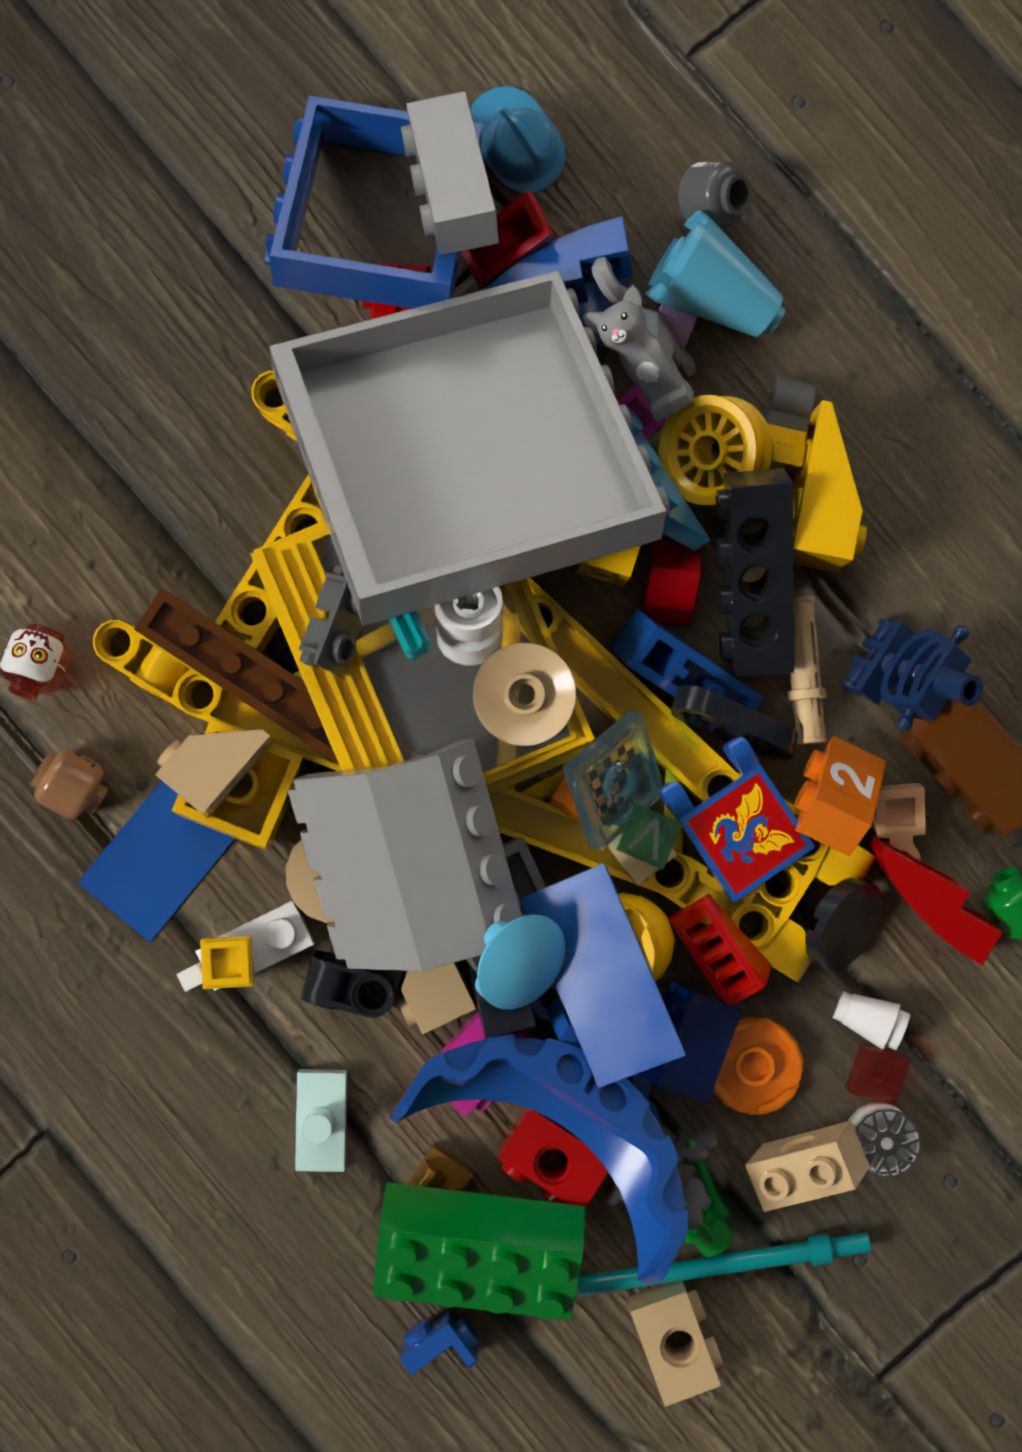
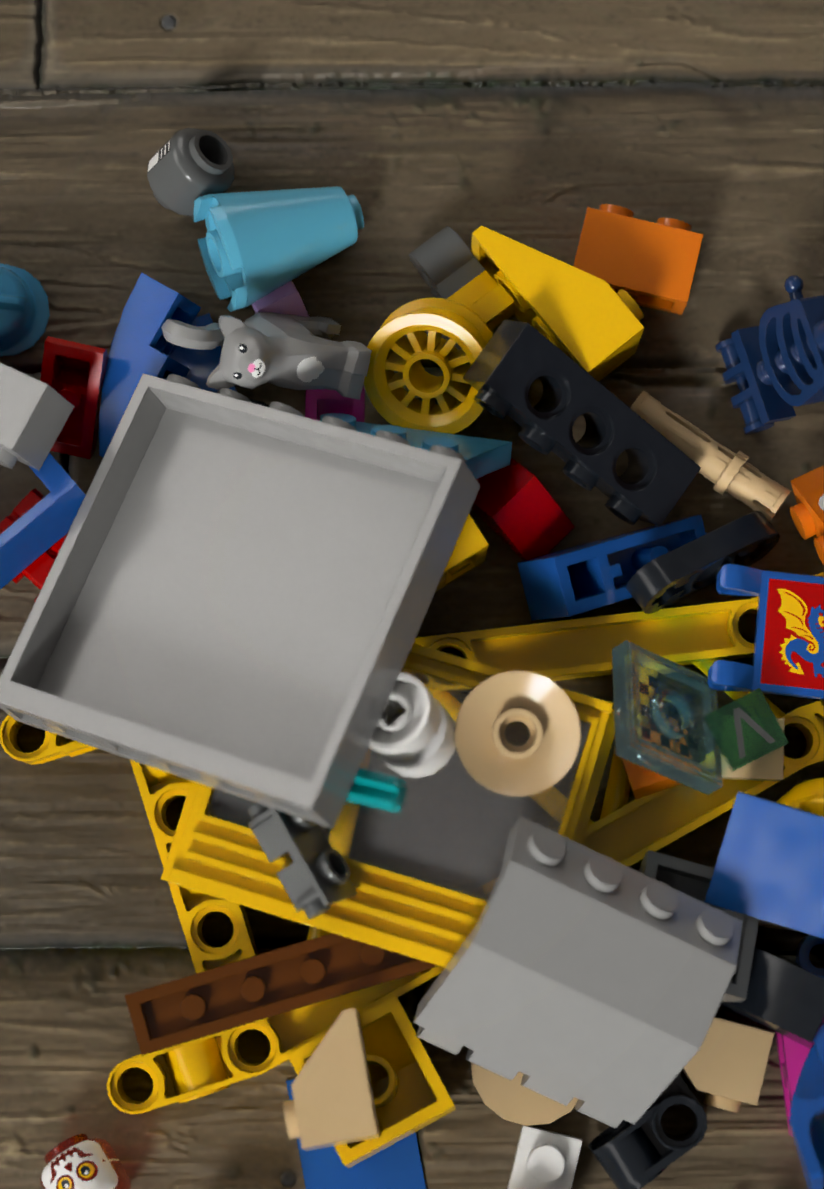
camera: 45 degrees left, 5 degrees down
medium azure dish [475,915,565,1009] -> none
none -> orange brick [573,204,703,315]

